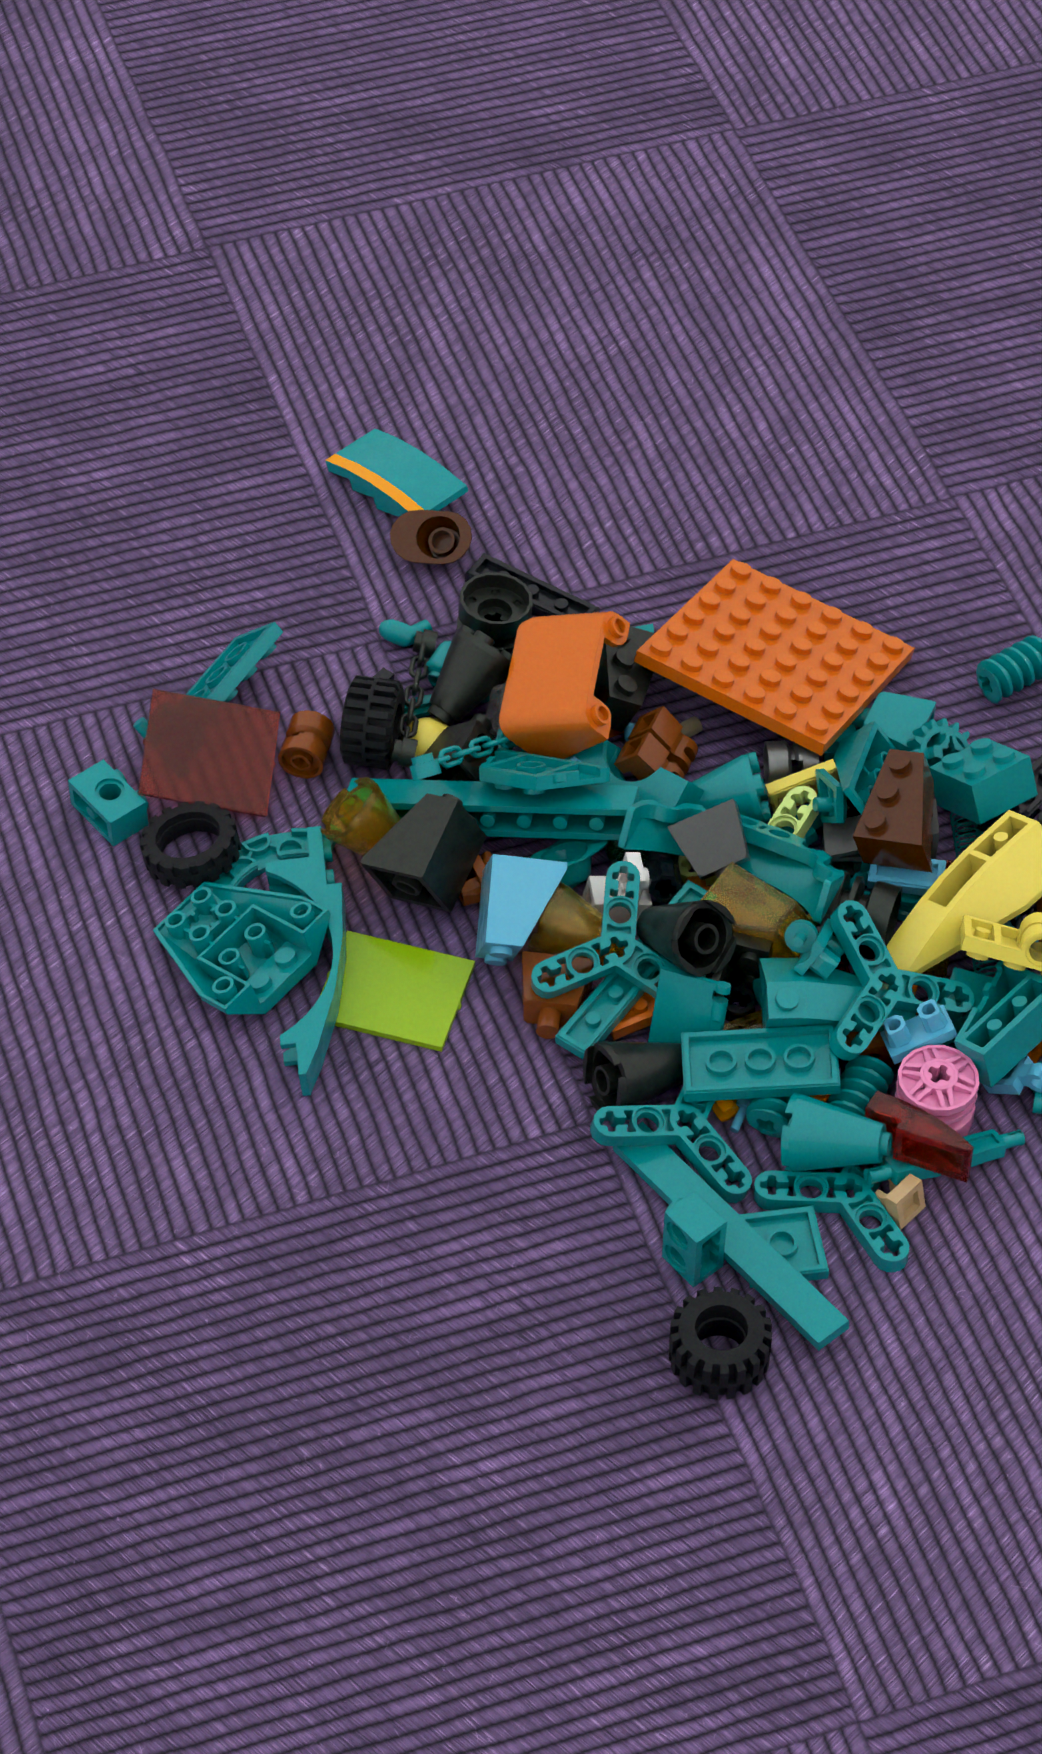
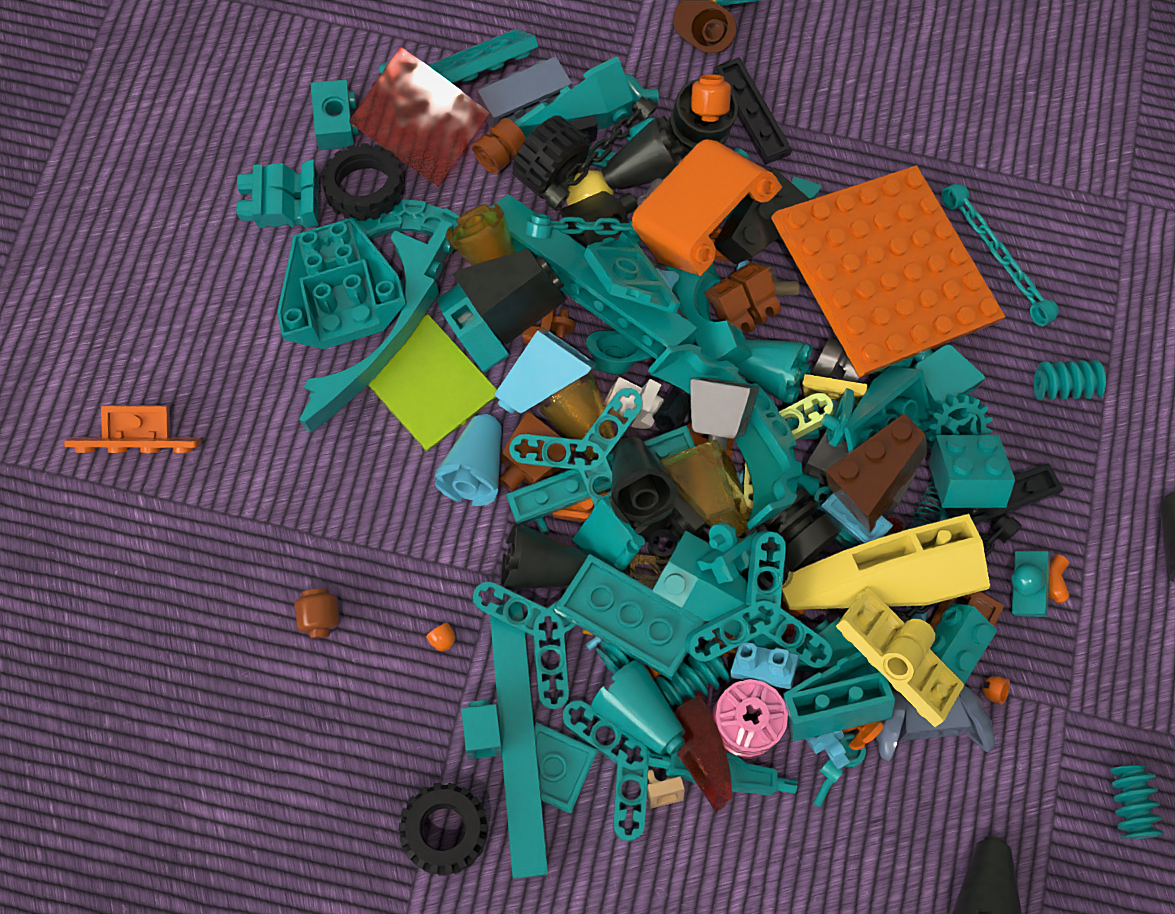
camera: 25 degrees right, 20 degrees up
none -> orange bracket [64,405,202,453]
none -> teal hips [236,159,319,228]
none -> dark orange head [294,588,340,639]
none -> orange hinge [426,622,455,651]
none -> medium azure cone [434,414,502,506]
none -> teal slope [437,284,510,373]
none -> sand blue brick [477,56,572,128]
none -> teal wedge [514,56,633,138]
none -> orange head [691,74,731,122]
none -> teal piece [941,183,1059,327]

